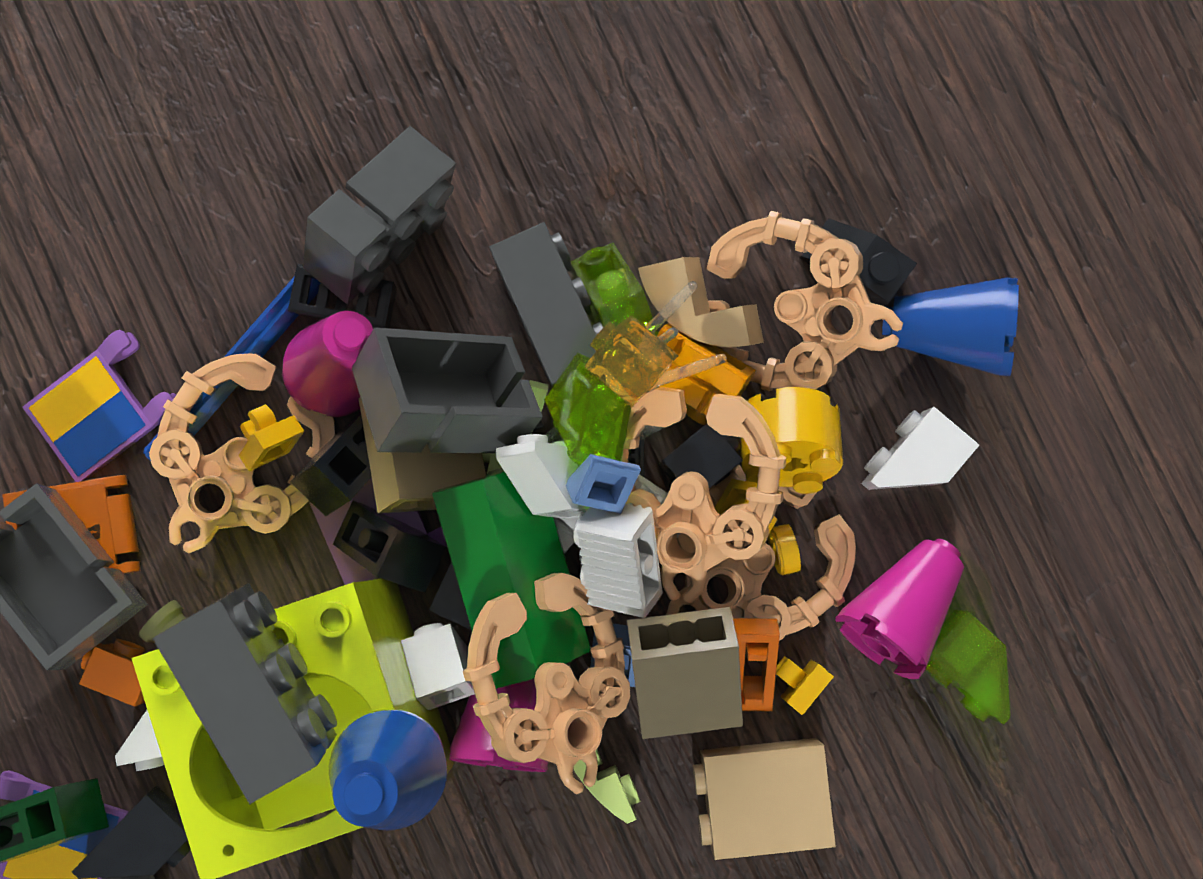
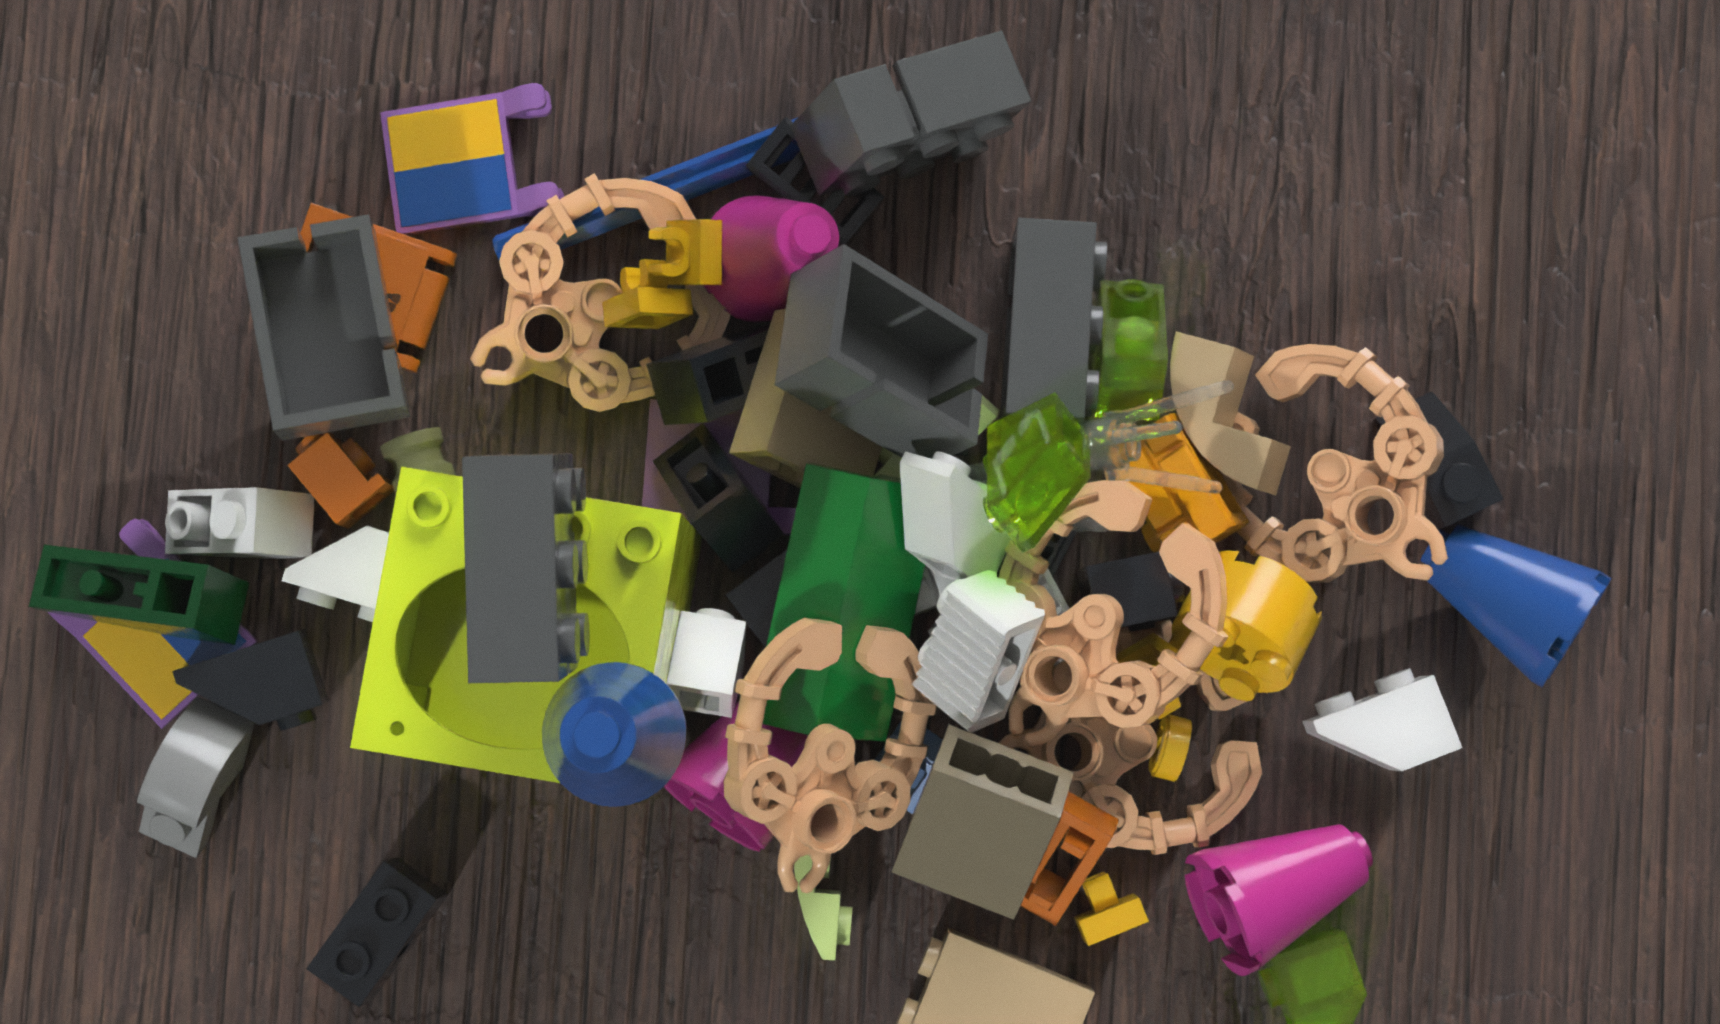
camera: 30 degrees right, 0 degrees up
medium blue slope [566,454,641,514] -> none
clear yellow brick [584,315,679,408] -> none
none -> white slope [165,487,314,559]
none -> yellow tile [648,219,722,285]

